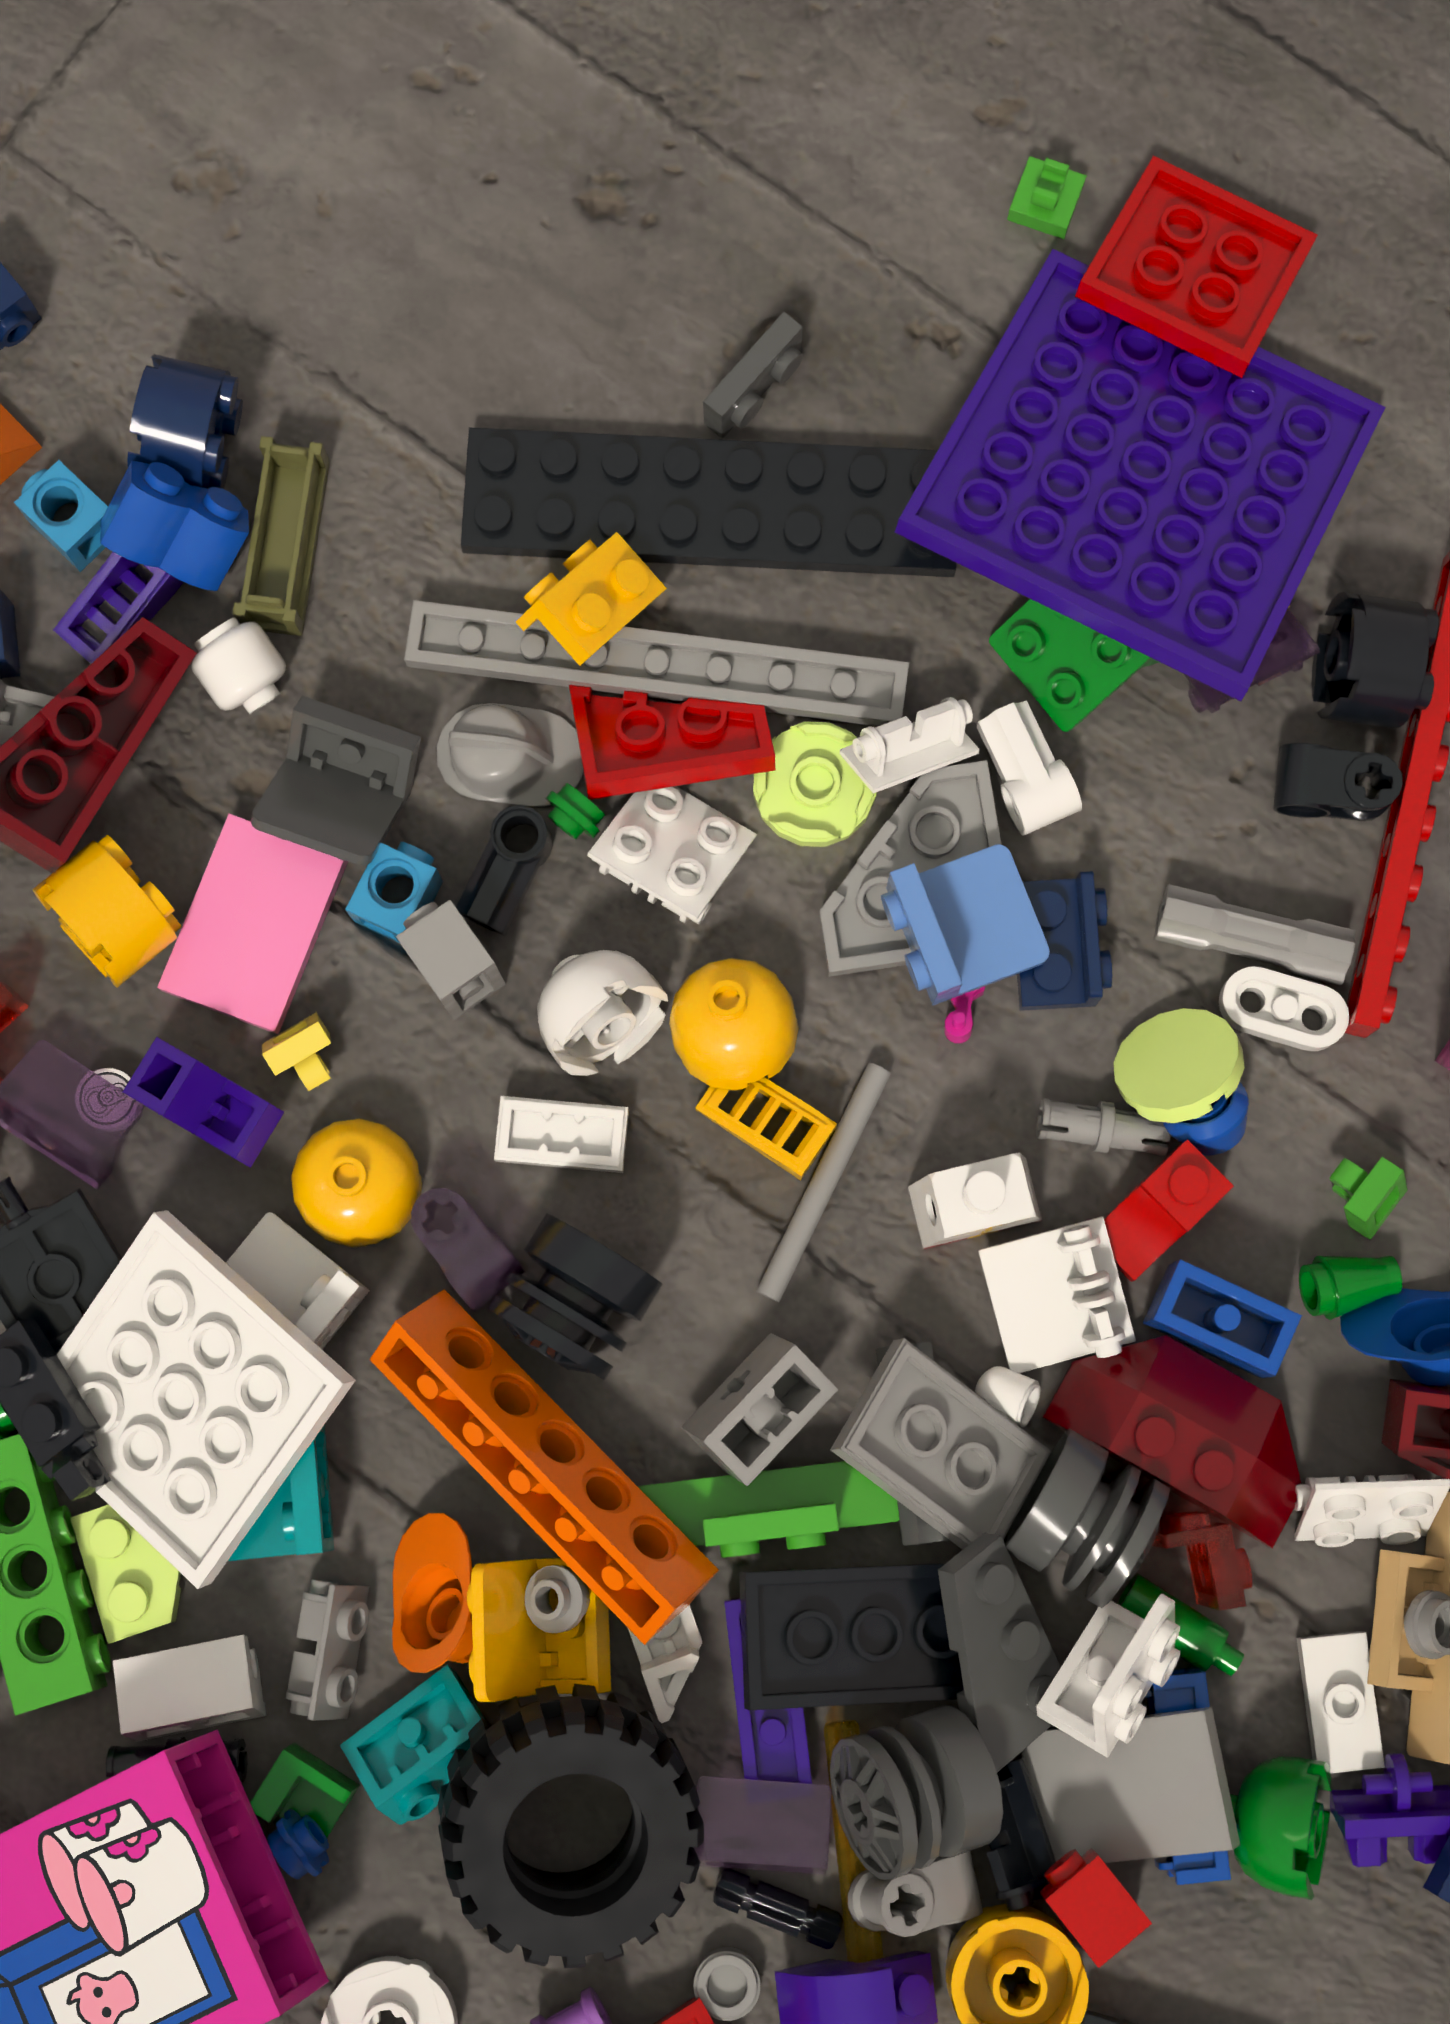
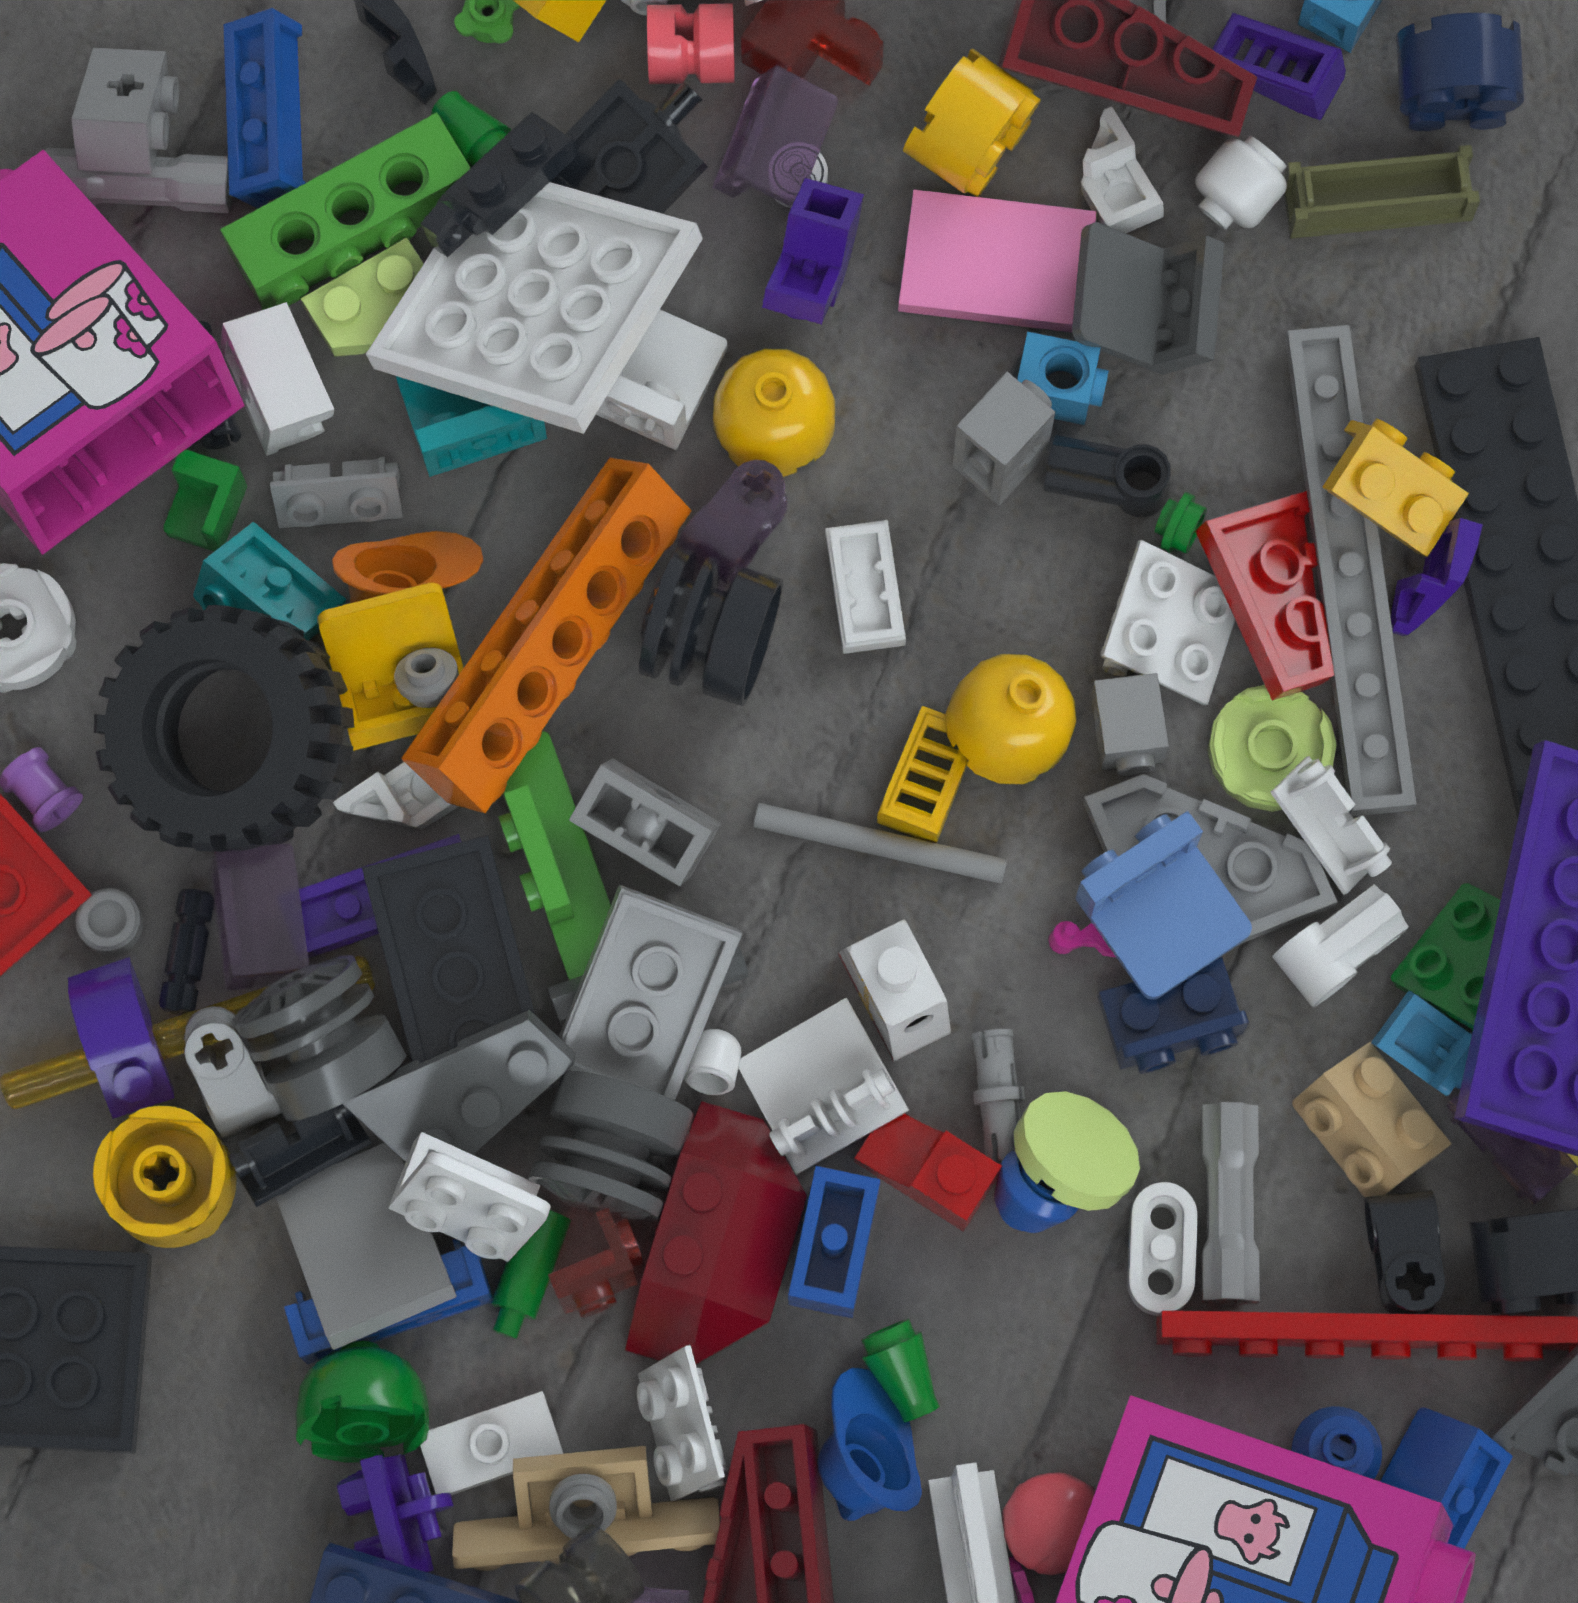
camera: 75 degrees right, 5 degrees down
blue brick [100,461,249,591] -> none
light yellow tile [262,1012,331,1091] -> none
blue plate [267,1809,329,1880] -> none
light grey piece [436,703,583,807] -> none
white cylinder [537,950,668,1076] -> none
red arch [1040,1848,1152,1968] -> none
bright green tile [1329,1157,1408,1240] -> none
none -> white slope [1081,106,1164,233]
none -> light grey brick [1090,673,1169,776]
none -> tan bracket [1292,1042,1452,1197]
none -> dark azure bracket [1371,990,1472,1096]
none -> dark purple slope [1390,518,1483,636]

